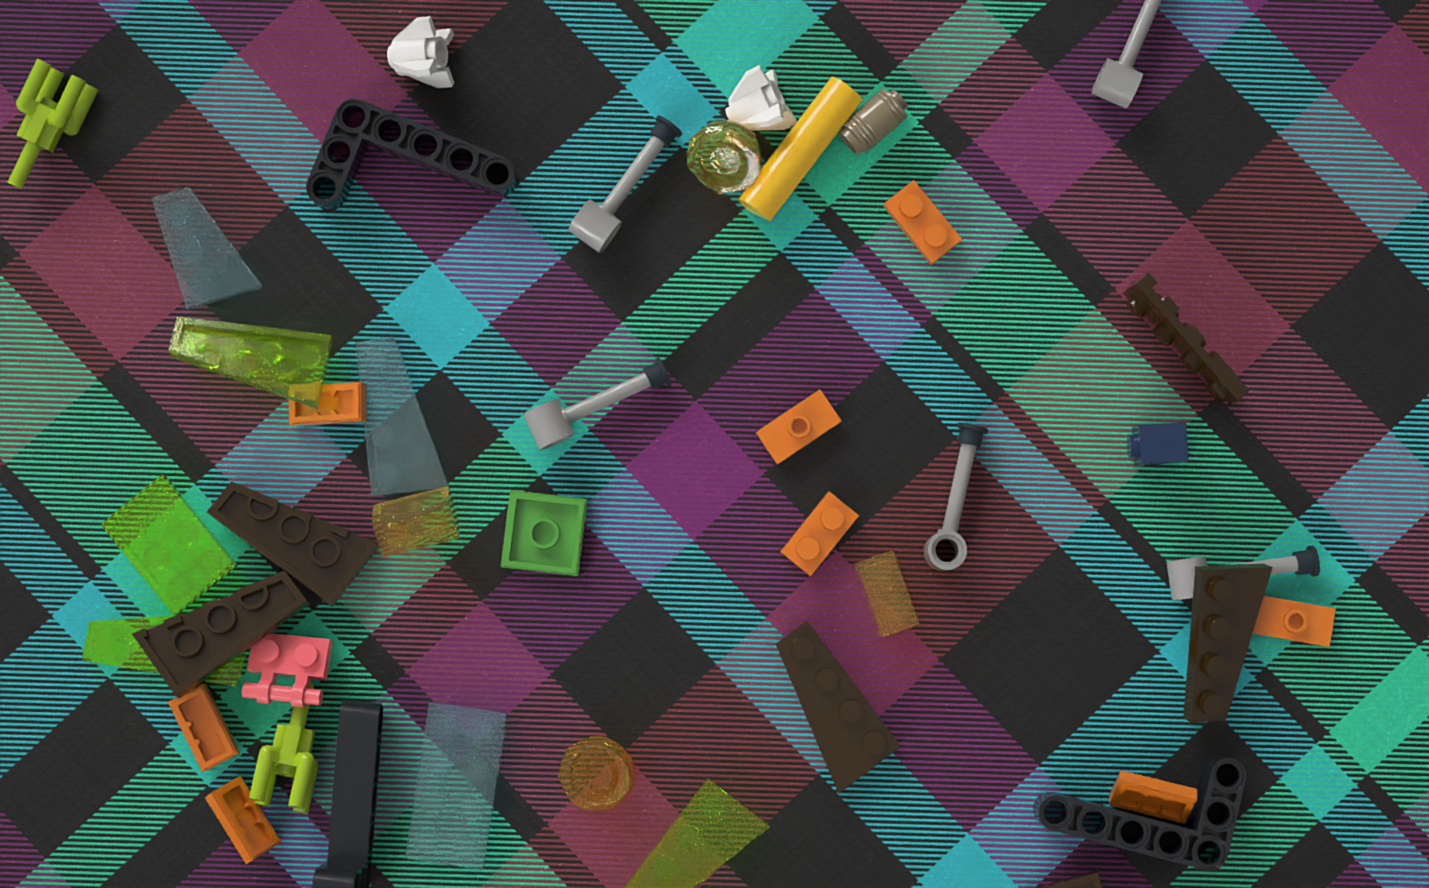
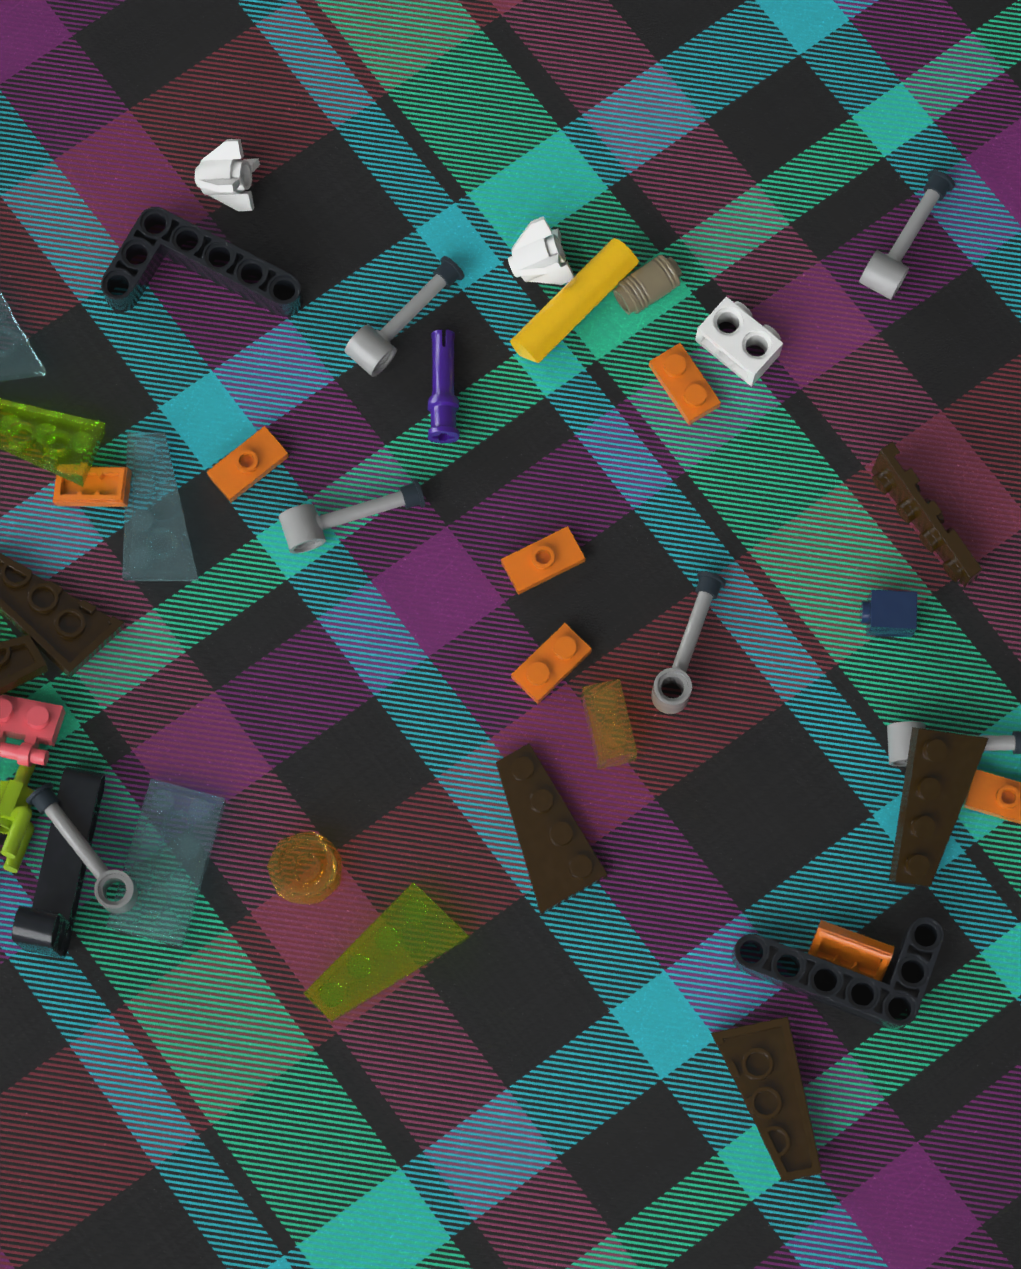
camera: 10 degrees right, 10 degrees down
clear yellow brick [372,486,459,558] -> none
bright green tile [501,490,588,576] -> none
clear yellow hat [687,119,762,194] -> none
none -> light grey piece [26,782,138,914]
none -> orange plate [207,426,289,503]
none -> dark purple pin [427,330,460,444]
none -> white brick [695,297,783,387]

